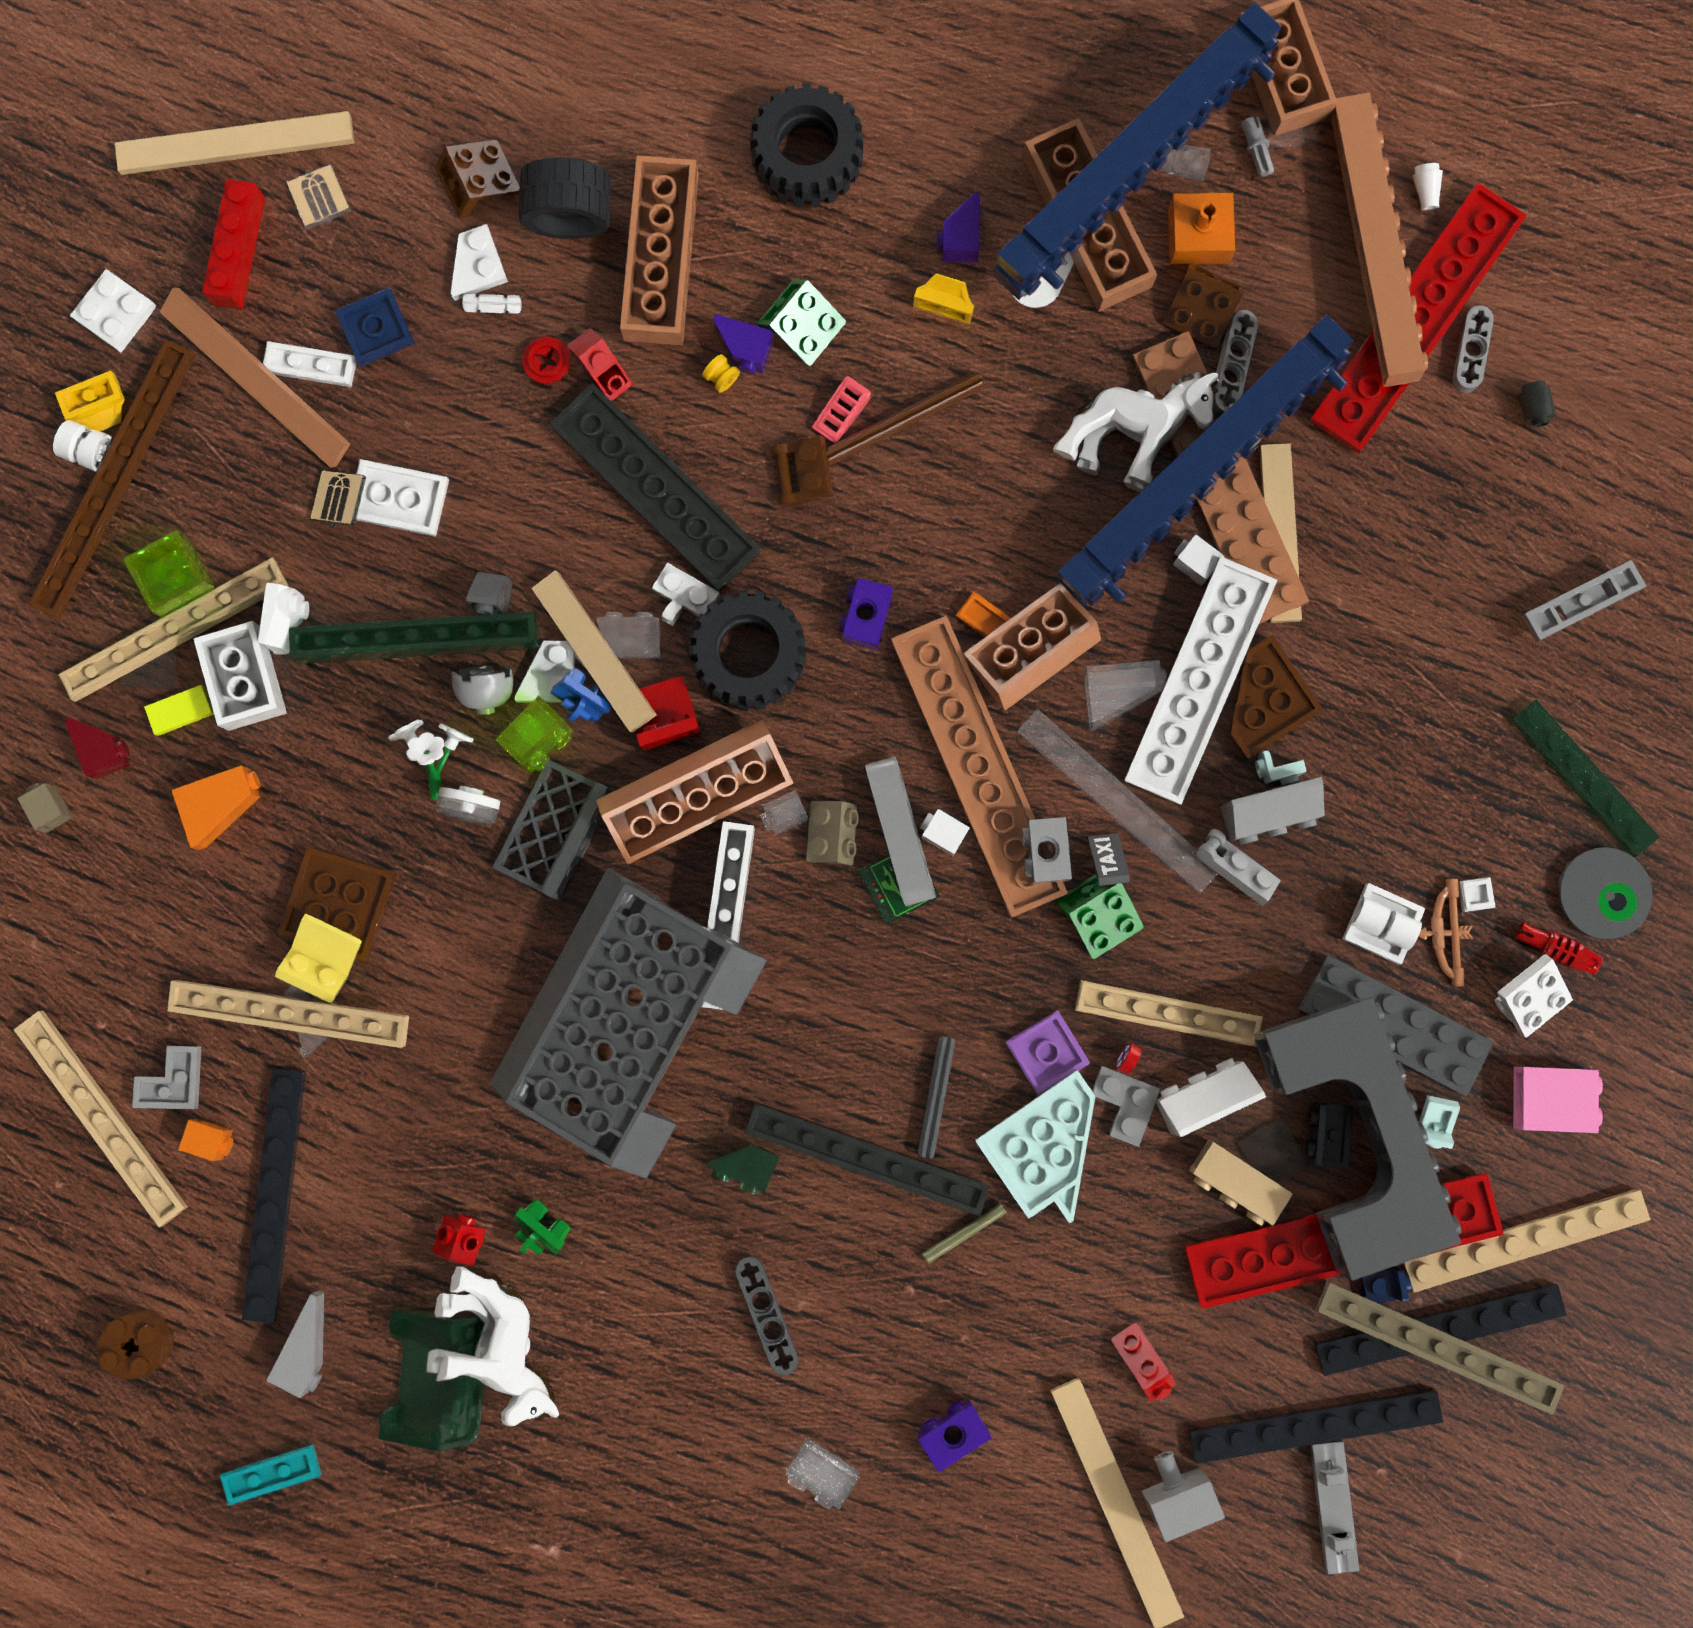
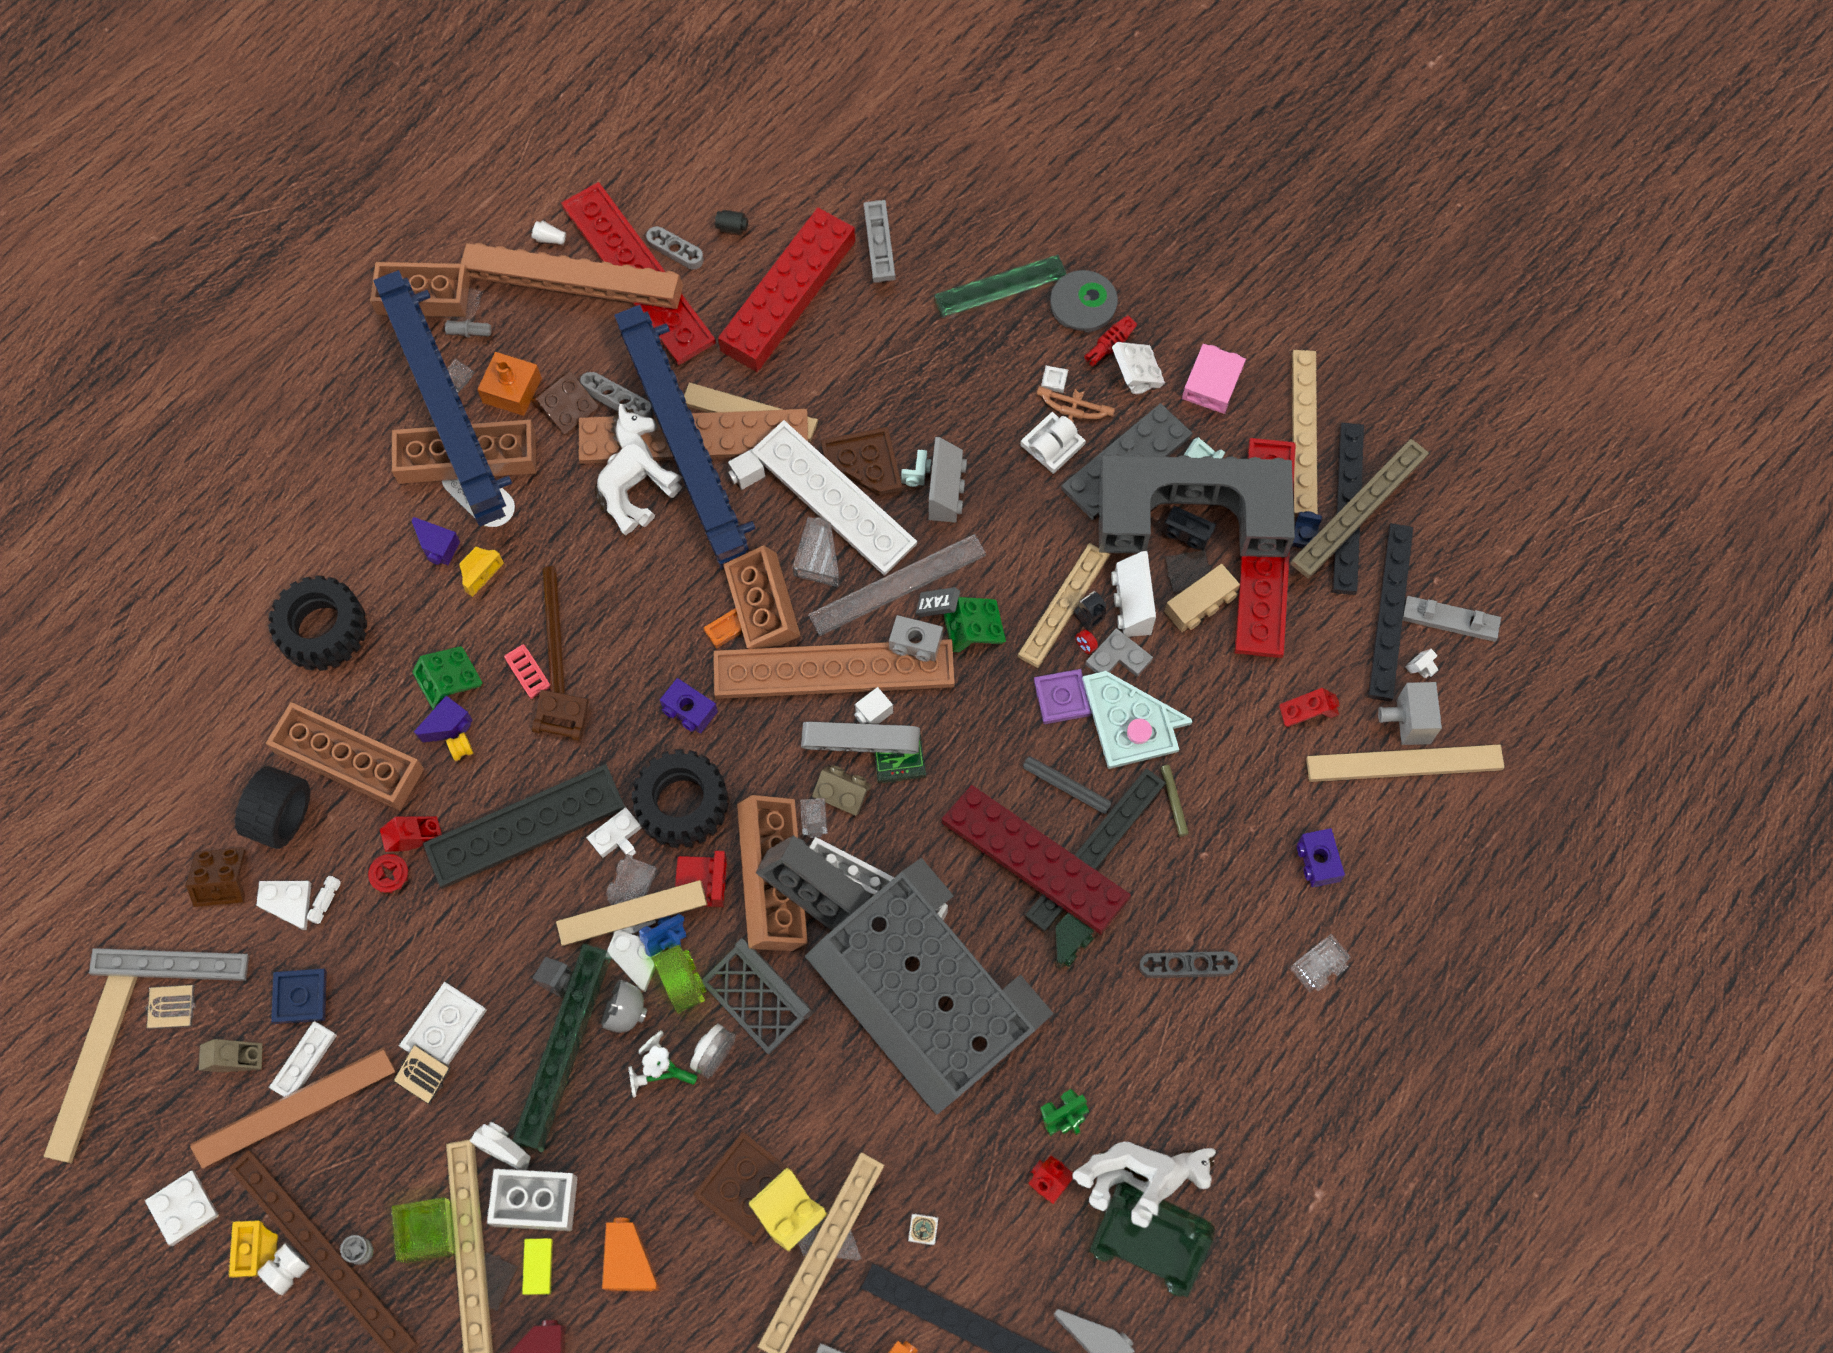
camera: 70 degrees left, 15 degrees down
red brick [202,179,265,310] -> none
light grey plate [1196,829,1281,906] -> none
none -> light grey tile [89,948,249,981]
none -> dark tan slope [199,1039,263,1072]
none -> light grey wheel [340,1235,374,1265]
none -> red brick [718,207,855,373]
none -> dark grey brick [756,835,871,931]
none -> tile [908,1214,938,1246]
none -> dark red plate [941,785,1131,935]
none -> black leg [1074,591,1107,631]
none -> bright pink tile [1127,718,1152,744]
none -> white tile [1405,649,1438,678]

